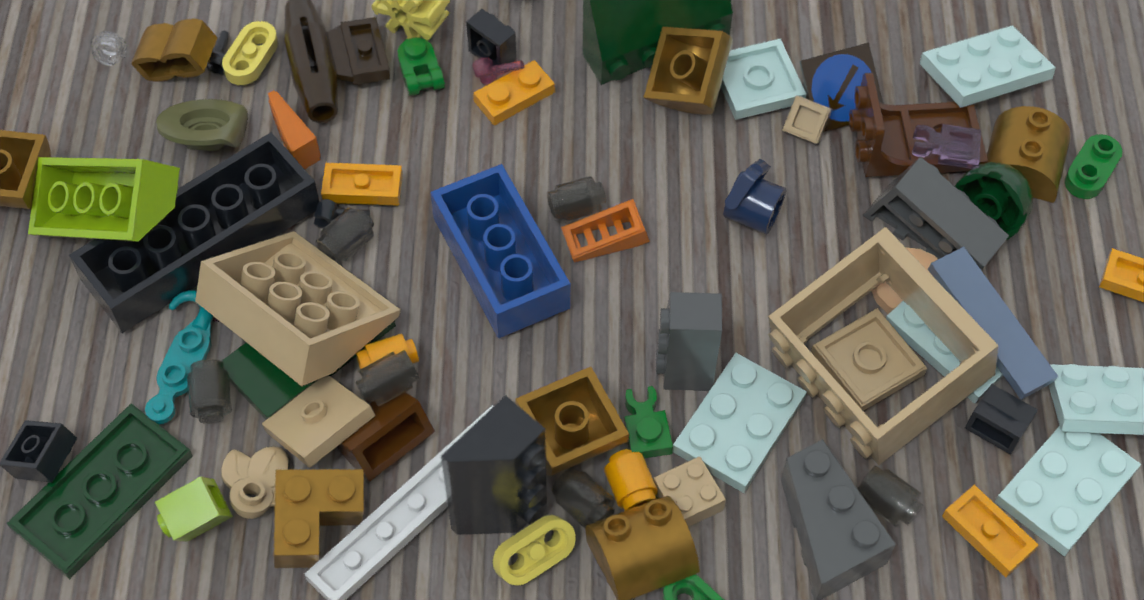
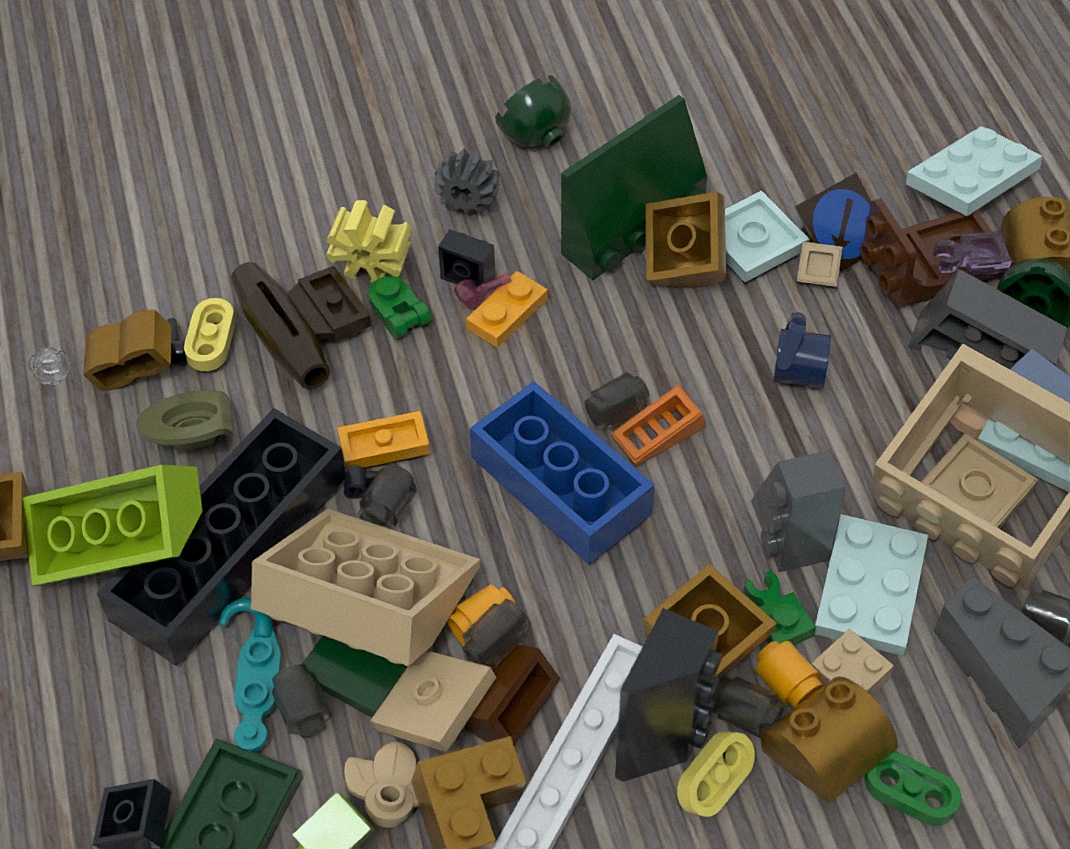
camera: 15 degrees left, 5 degrees down
orange slope [268,90,321,169] -> none

